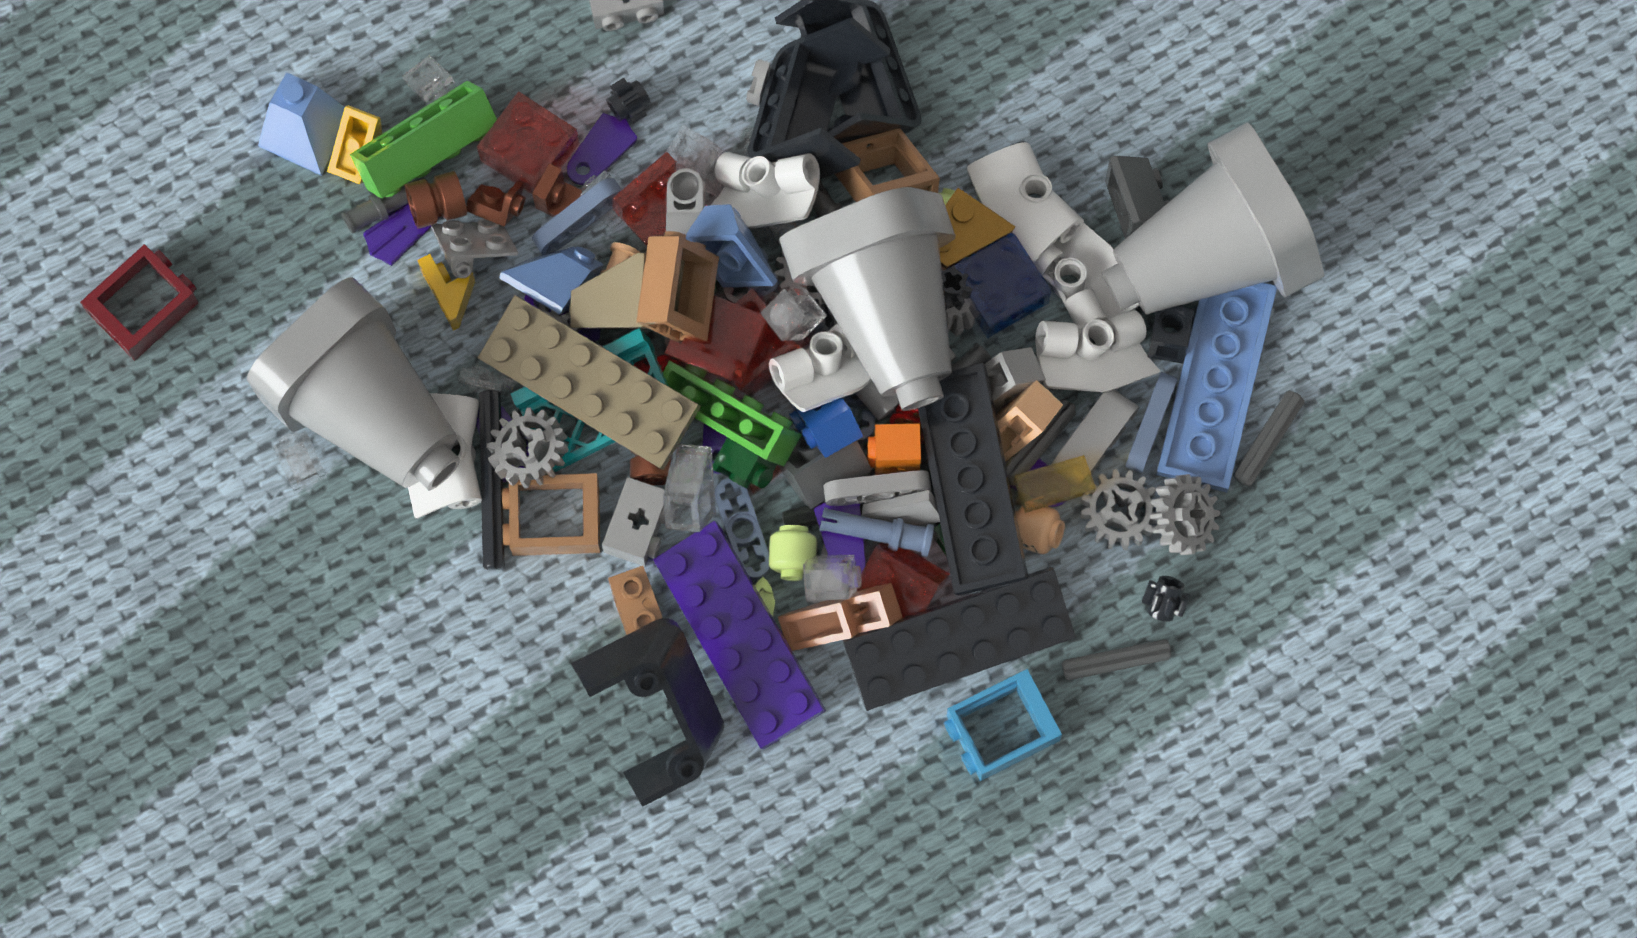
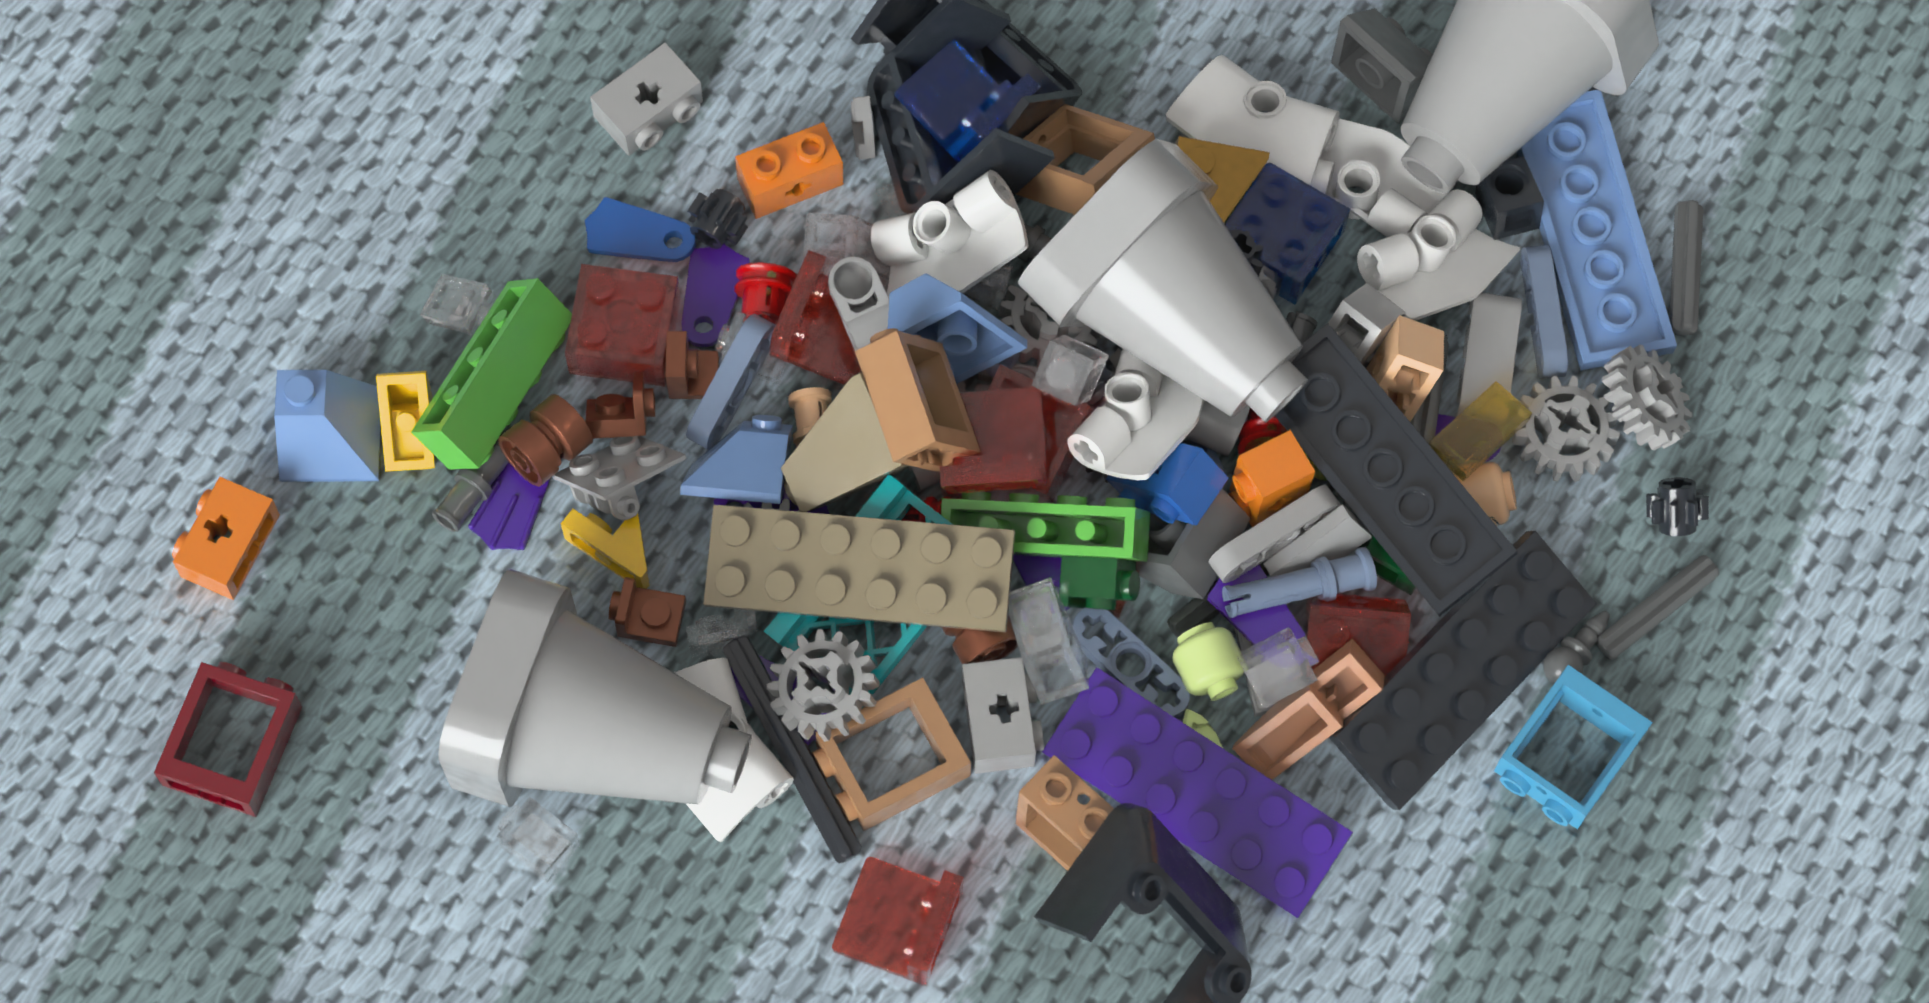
camera: 30 degrees left, 5 degrees down
none -> orange brick [172,476,280,600]
none -> blue piece [584,197,696,262]
none -> copper bracket [608,577,686,647]
none -> red piece [734,262,798,326]
none -> orange brick [735,122,843,219]
none -> clear red bracket [832,857,964,986]
none -> clear blue bracket [895,40,1040,163]
none -> dark grey bar [1543,611,1610,684]

